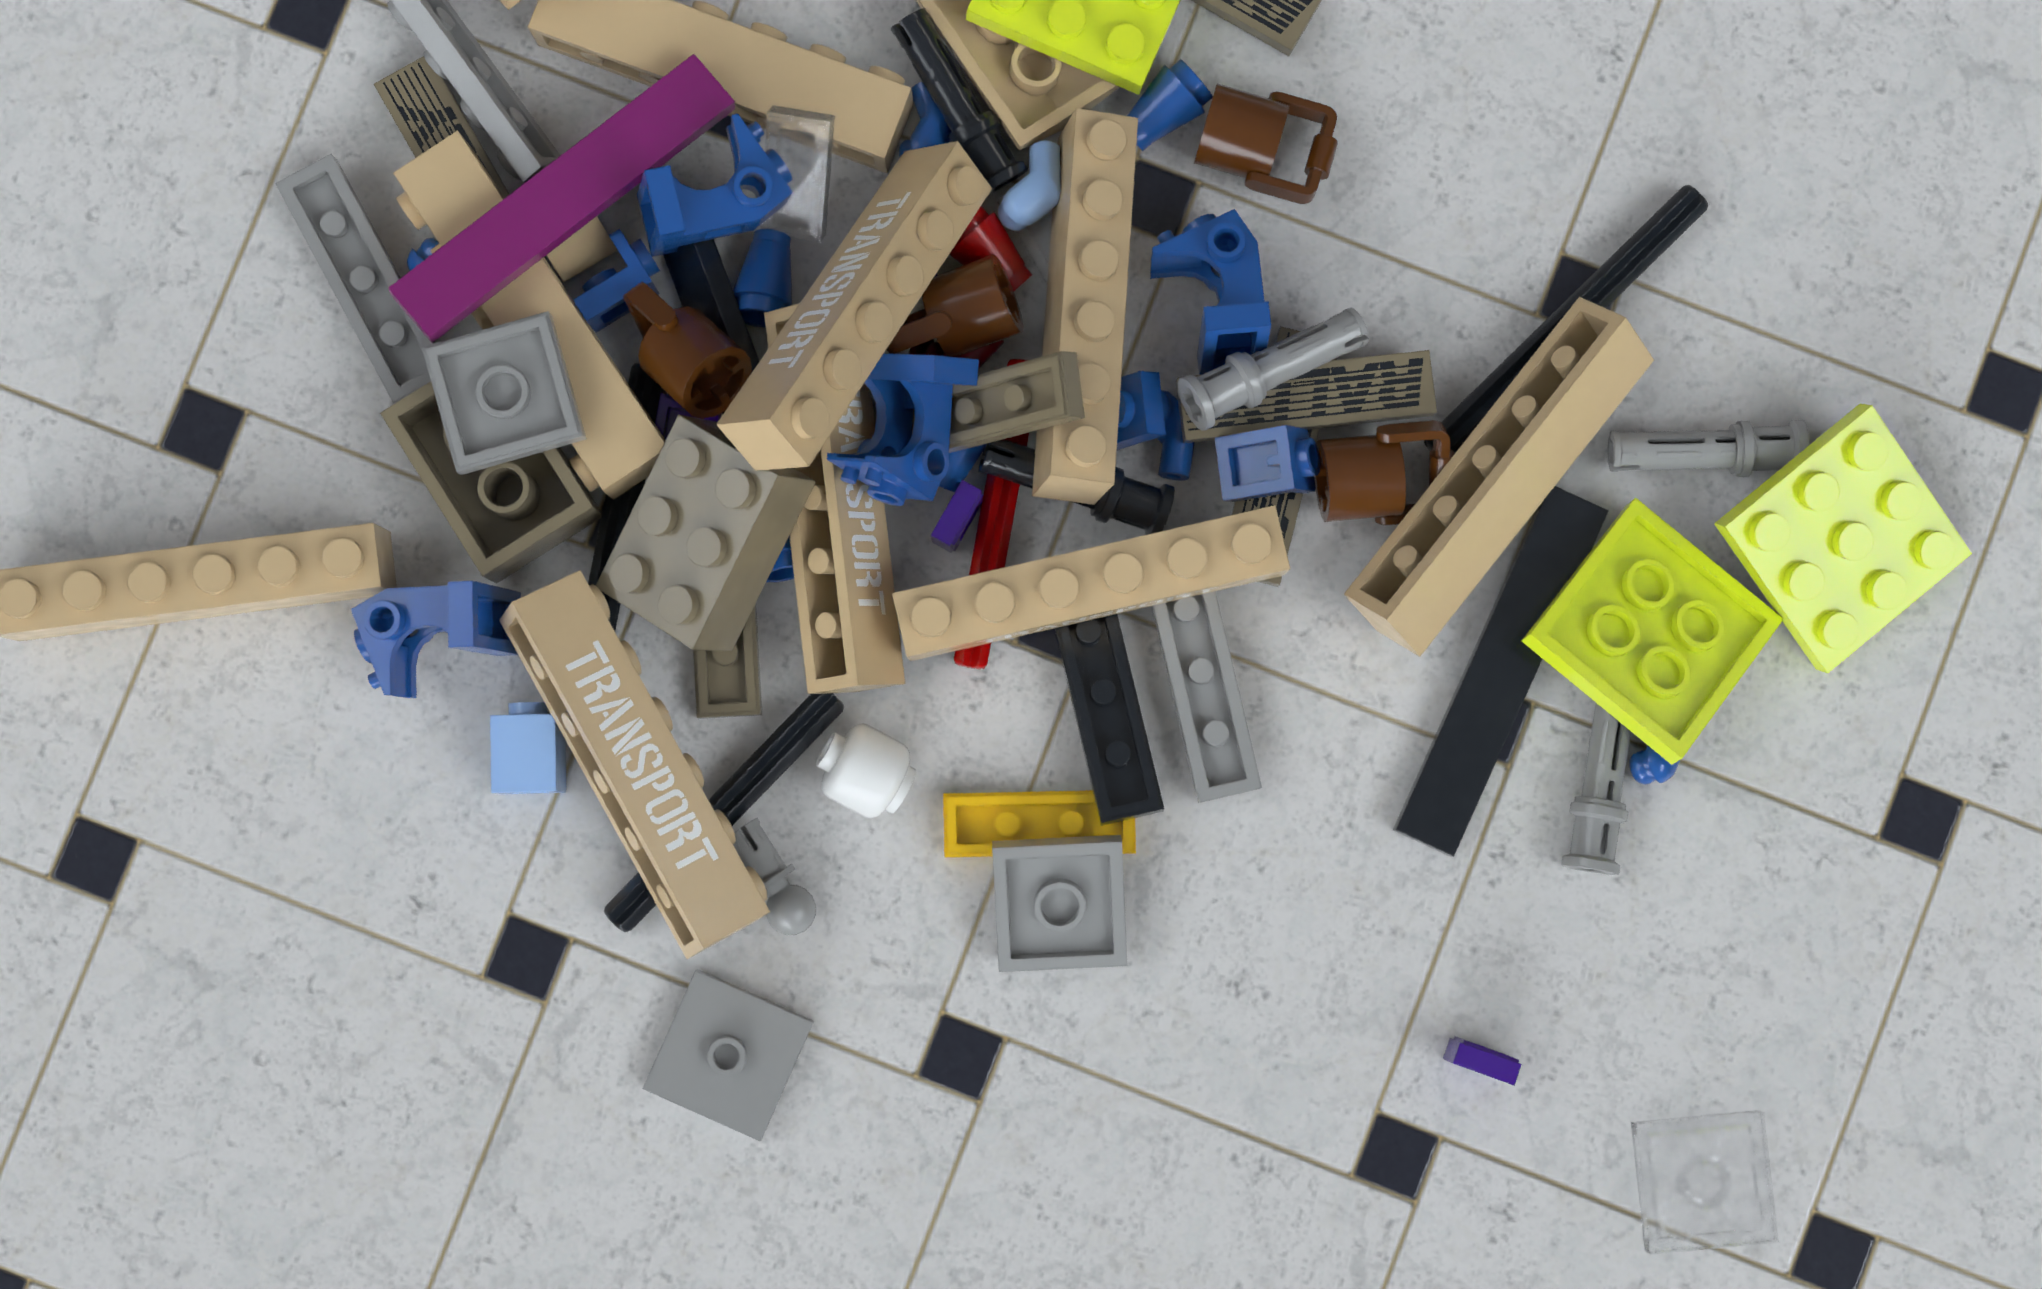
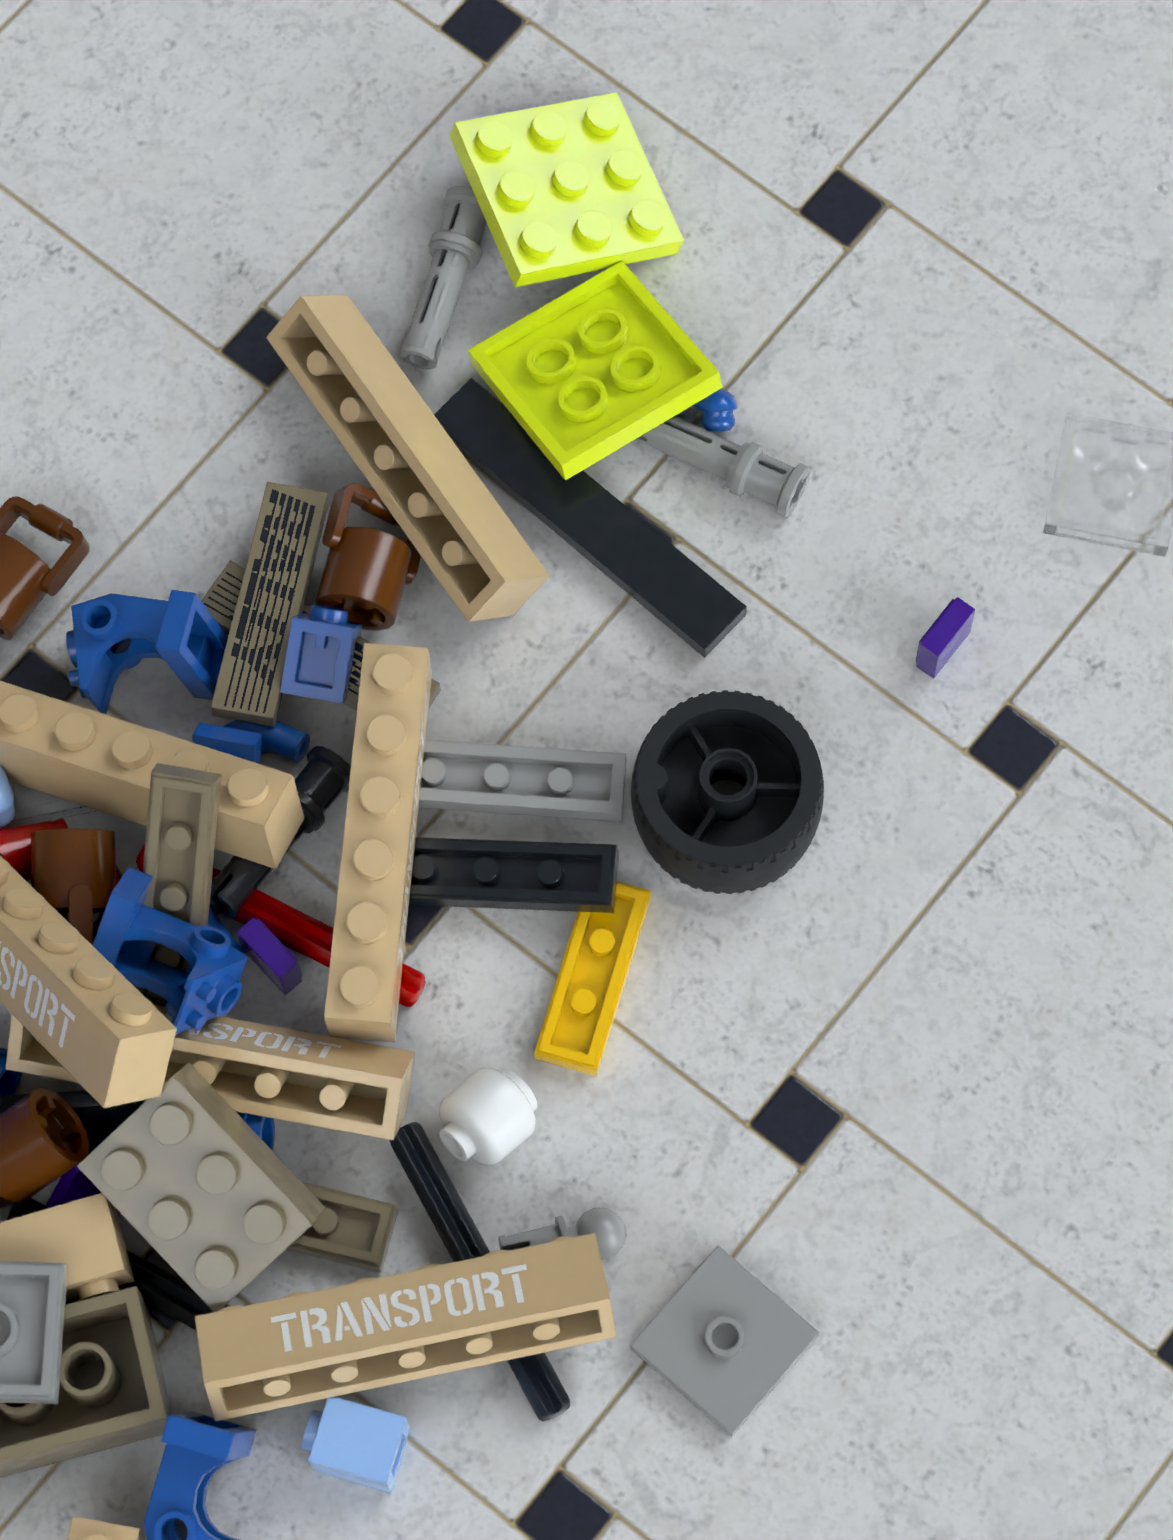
camera: 65 degrees left, 15 degrees down
light grey plate [992,835,1127,972] -> none
light grey pin [1178,307,1369,431] -> none
black axle [1424,185,1708,453] -> none
none -> black wheel [631,690,824,894]

